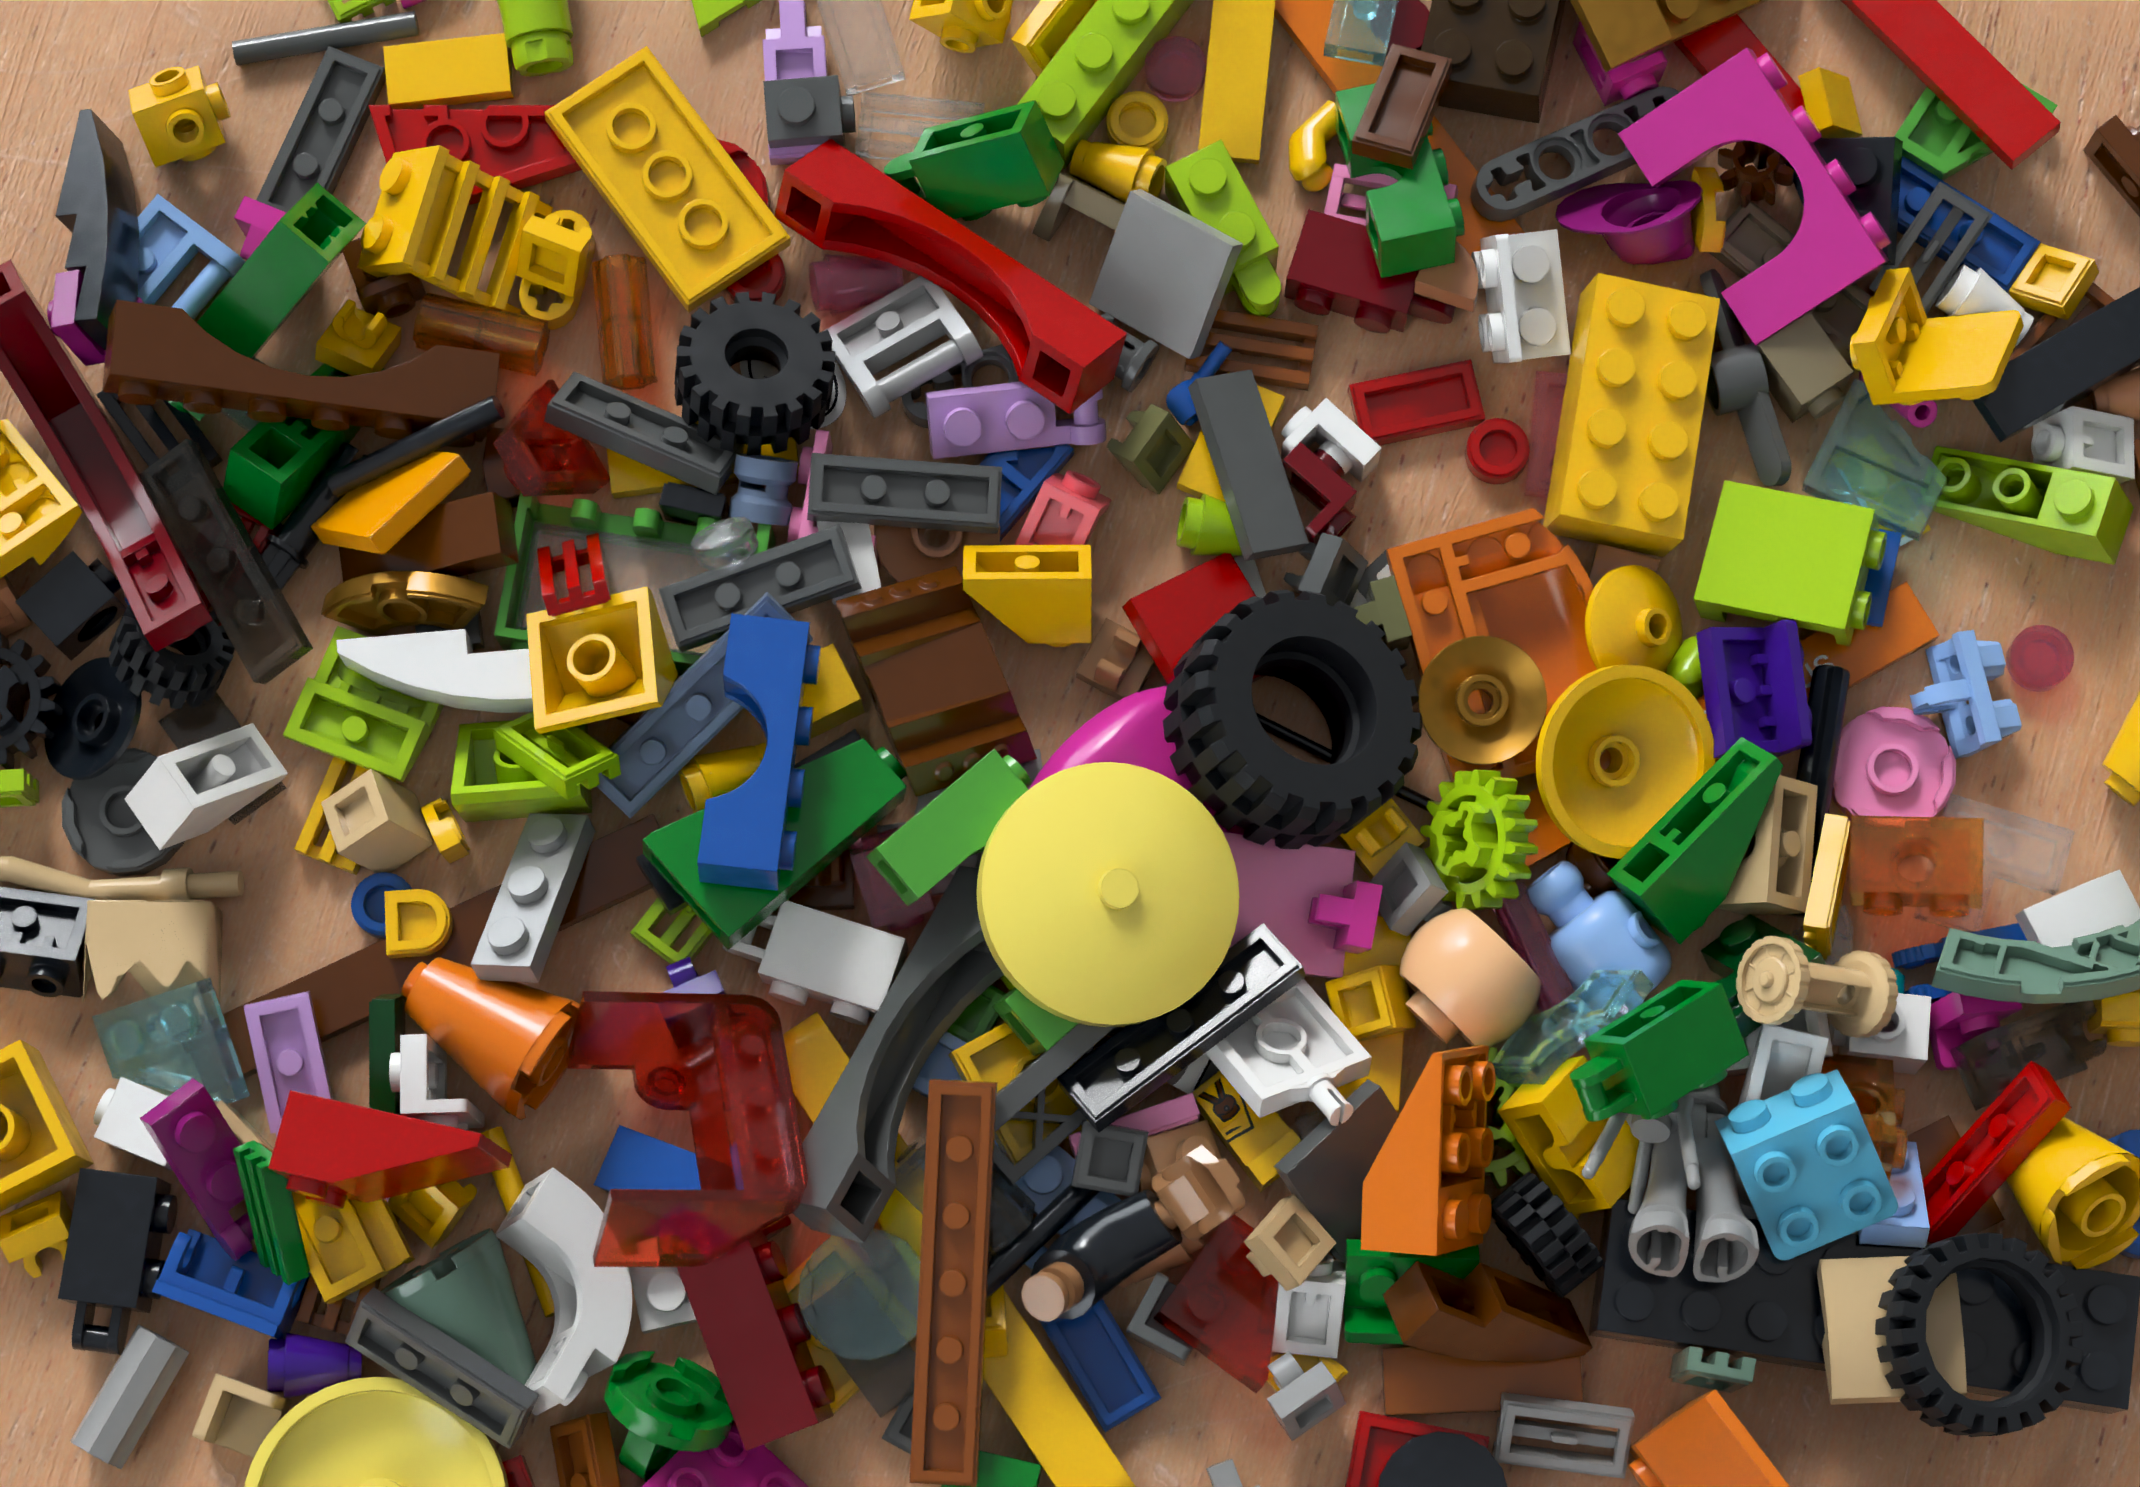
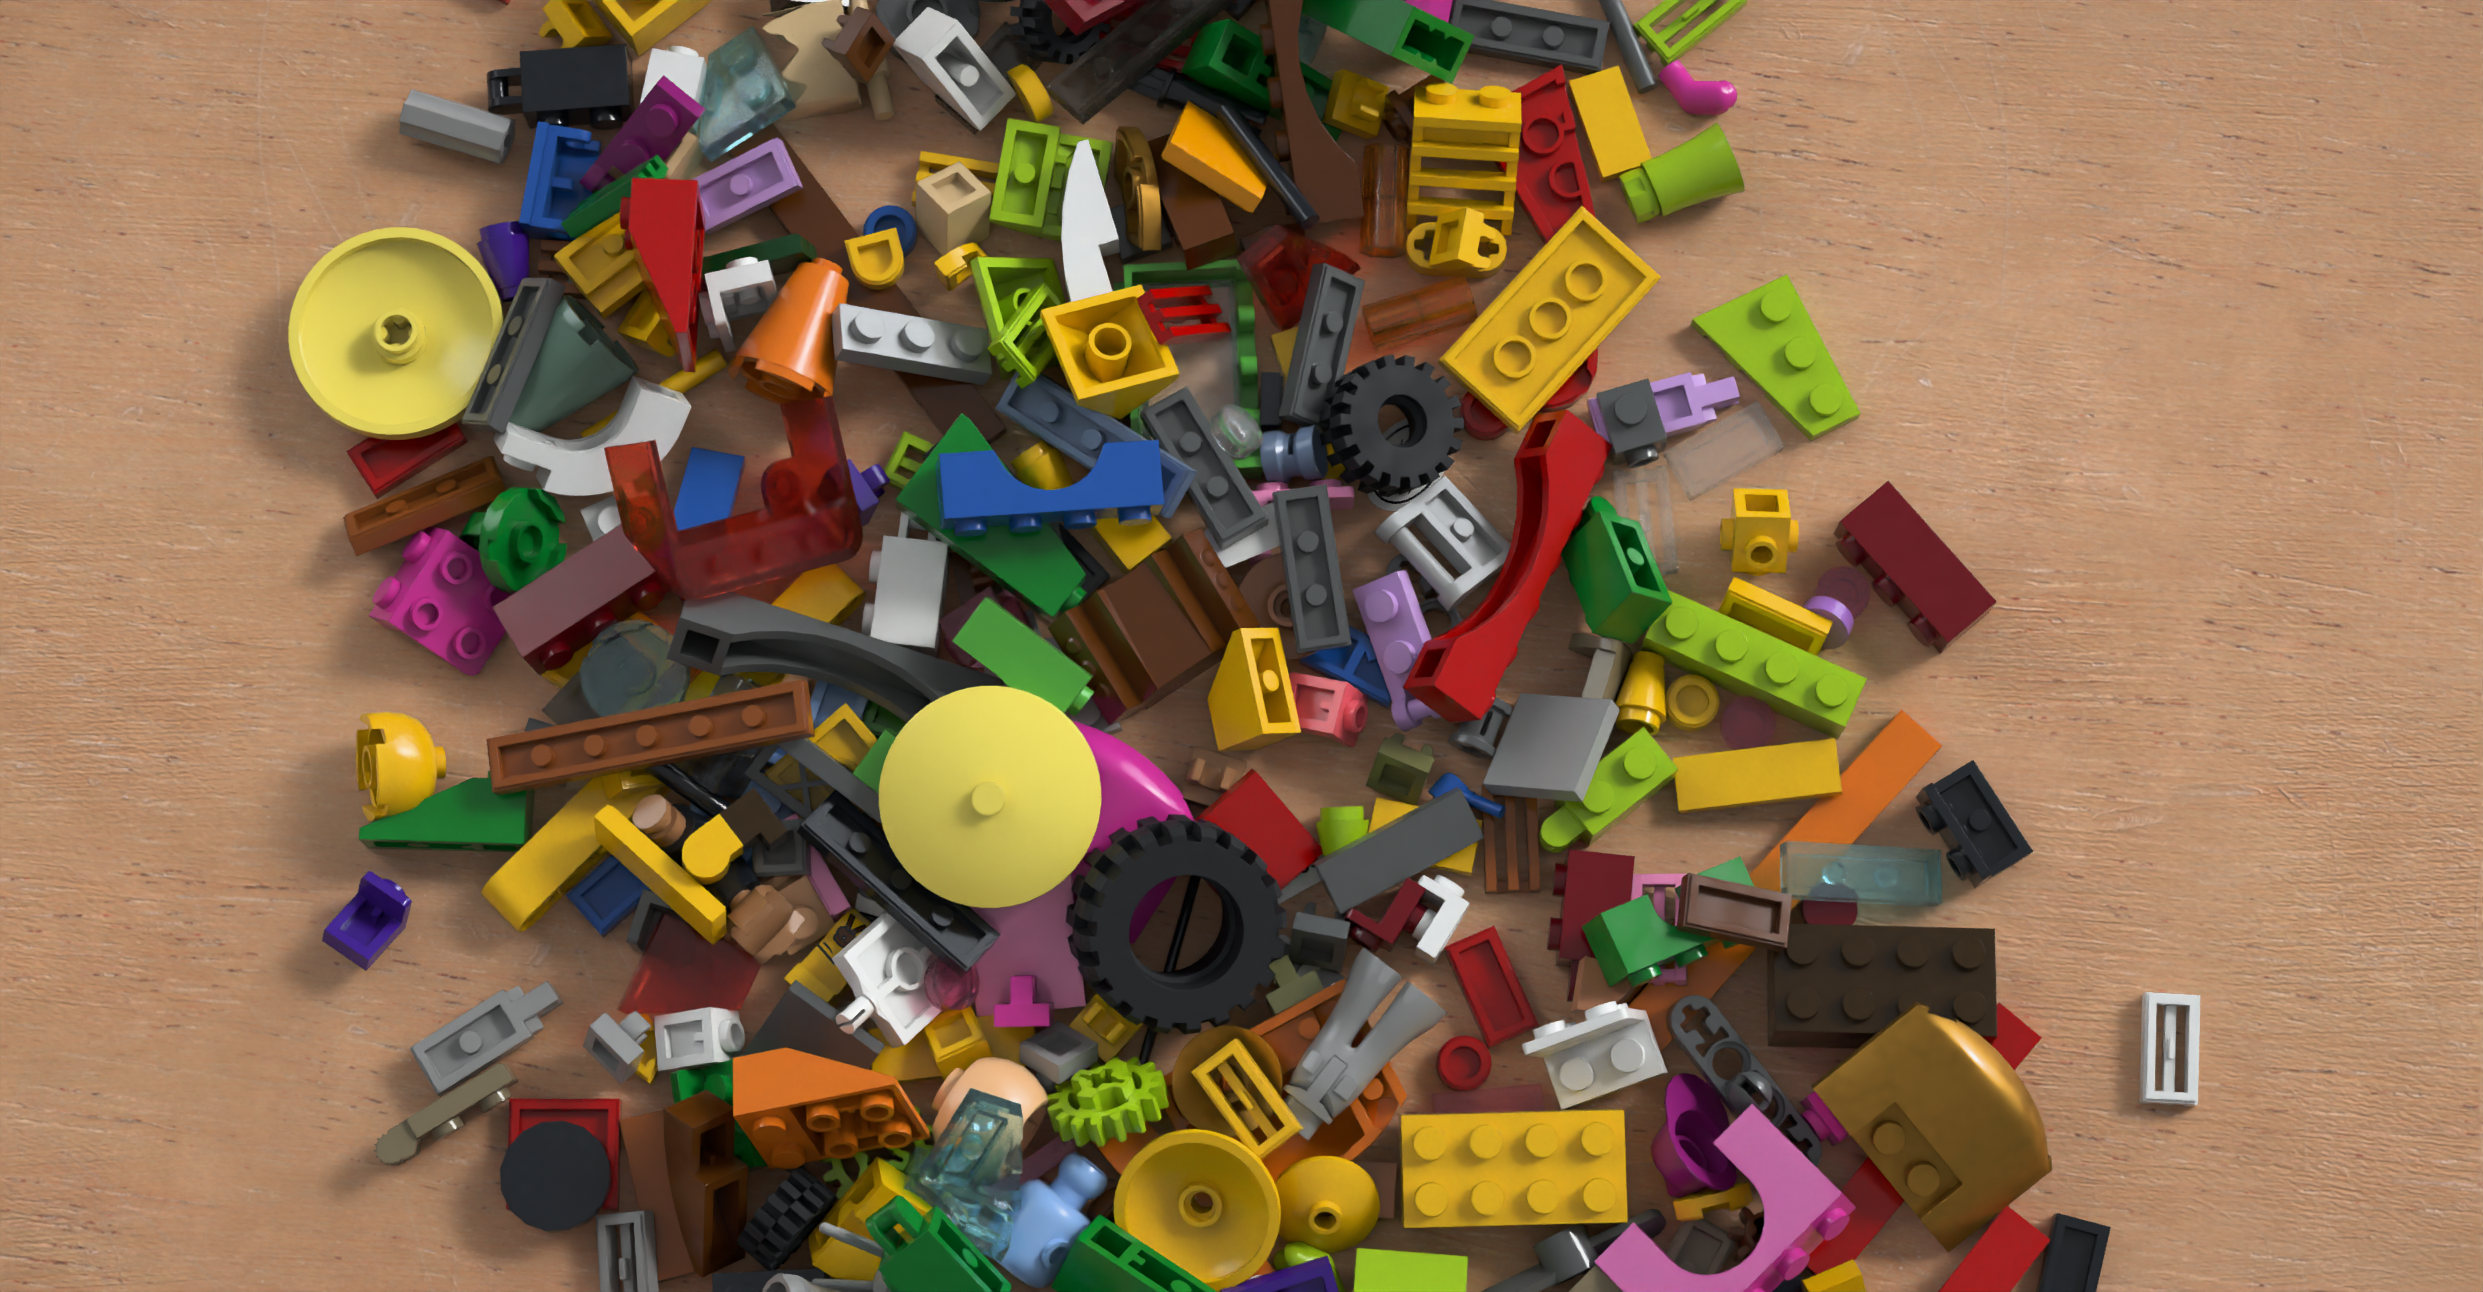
camera: 75 degrees right, 0 degrees up
tan panel [192,1373,292,1458] -> none
clear pink cone [809,254,903,316] -> none
tan tile [1244,1194,1336,1291] -> none
yellow arm [1288,100,1337,192] -> none
none -> yellow tile [594,804,727,945]
none -> leg [682,788,788,885]
none -> reddish brown tile [822,6,896,83]
none -> clear light blue wing [919,1088,1023,1213]
none -> clear pink tile [924,958,980,1011]
none -> yellow tile [1006,64,1054,123]
none -> yellow tile [1191,1038,1304,1161]
none -> light grey piece [1274,947,1447,1141]
none -> dark grey hinge [1726,1071,1773,1114]

